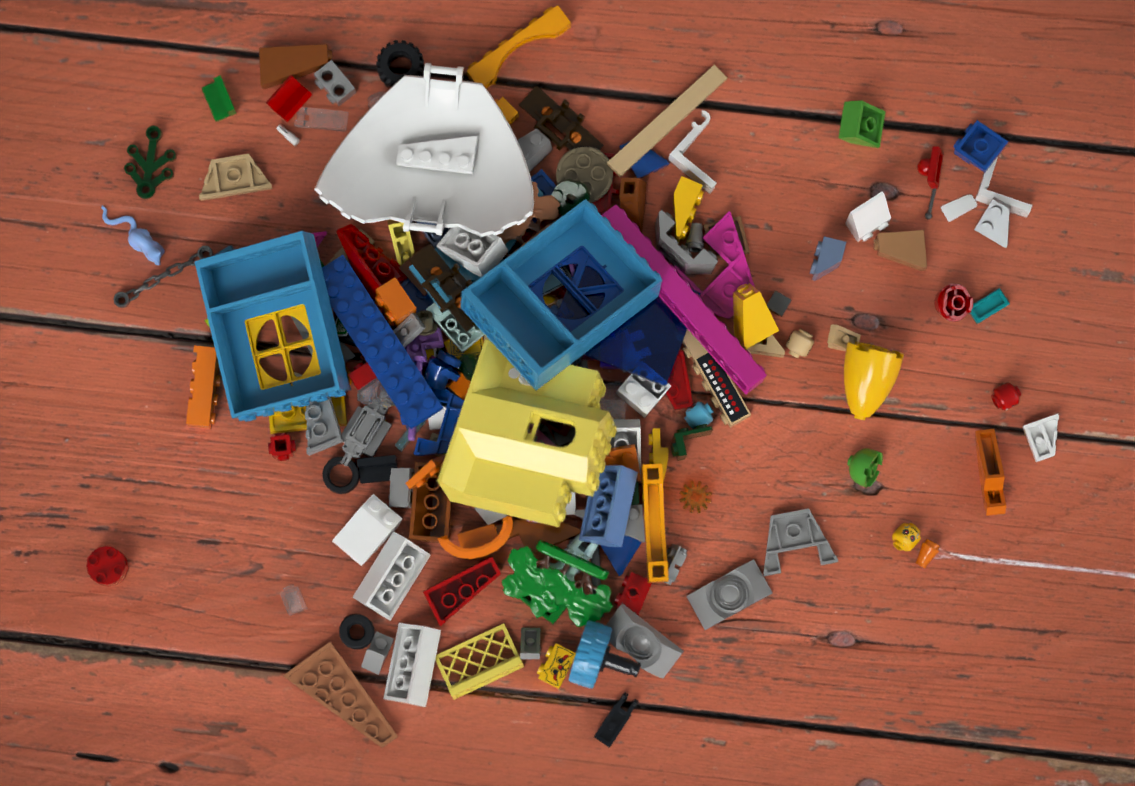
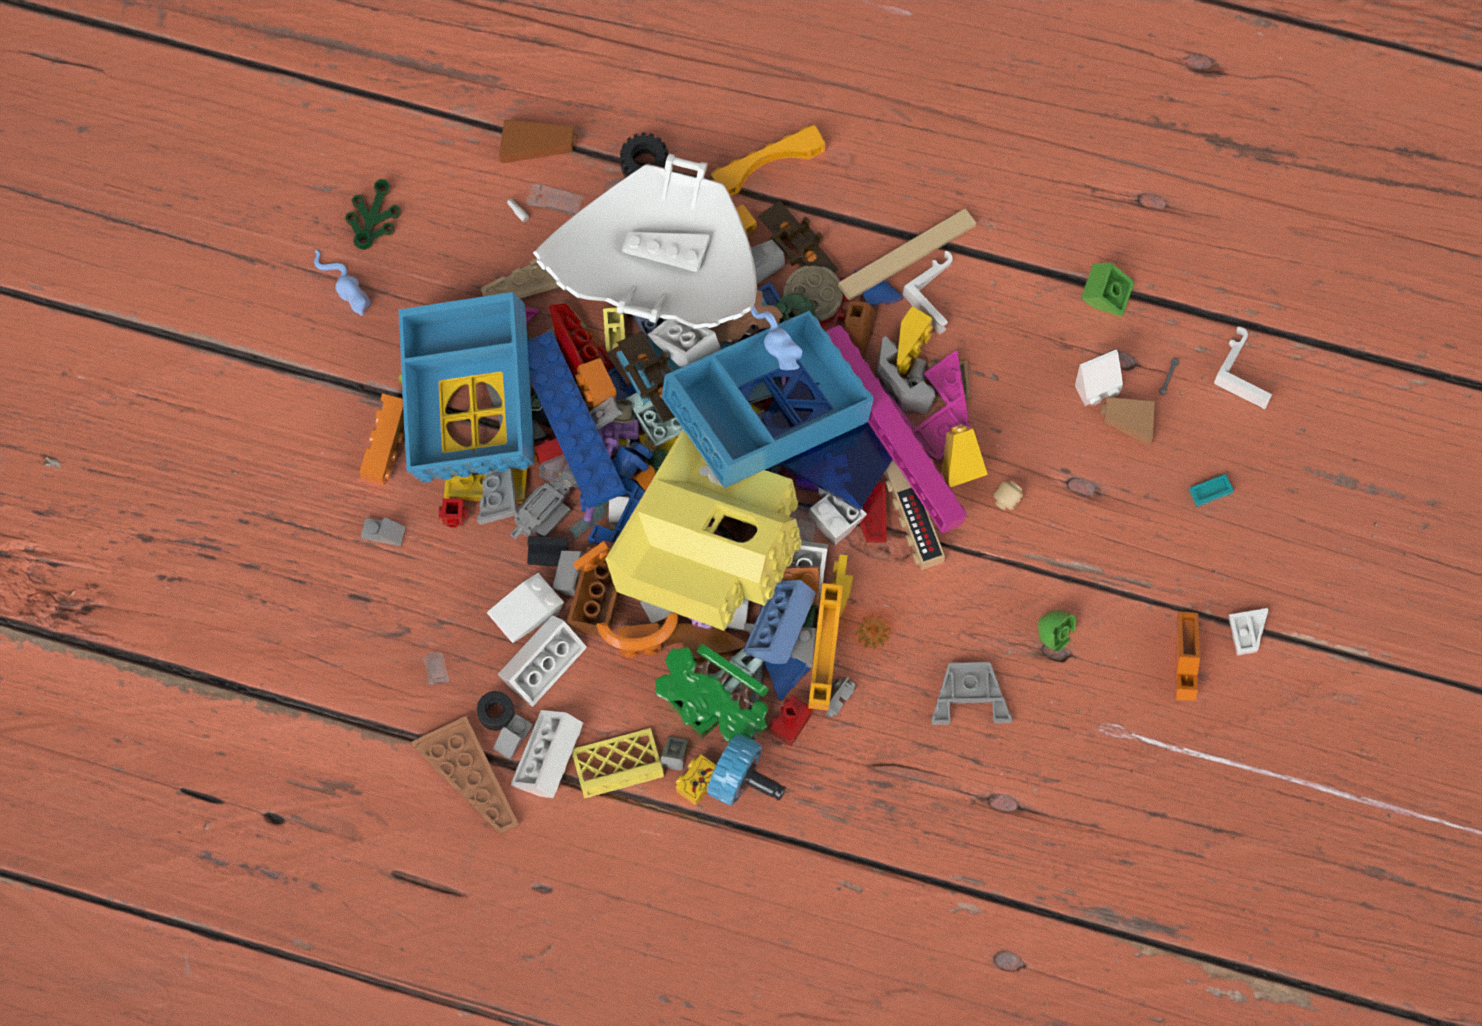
camera: 10 degrees right, 10 degrees down
red brick [87,546,129,587] -> none
dark grey piece [113,246,214,308] -> none
tan wing [199,154,273,201] -> none
green panel [202,75,237,122] -> none
red panel [266,75,313,123] -> none
light grey brick [314,60,356,106] -> none
black tyre [322,456,360,494] -> none
red wedge [423,556,501,626] -> none
black hinge [594,693,639,748] -> none
light grey slope [606,604,684,678] -> none
dark green bracket [671,424,713,461] -> none
medium azure head [684,401,714,430] -> none
light grey slope [686,559,772,630] -> none
tan slope [746,335,785,358] -> none
dark grey tile [767,291,792,317] -> none
sand blue slope [810,236,846,281] -> none
tan slope [827,325,861,351] -> none
yellow cylinder [844,341,904,420] -> none
yellow head [892,523,921,552] -> none
orange cone [915,539,940,568] -> none
red tile [917,146,944,189] -> none
red cone [934,283,973,322] -> none
white sticker [941,194,977,222] -> none
blue plate [954,120,1008,173] -> none
wing [974,197,1011,248] -> none
red head [991,382,1021,411] -> none
none -> light grey slope [361,517,405,546]
none -> tan wing [481,258,560,299]
none -> light blue animal [751,305,802,370]

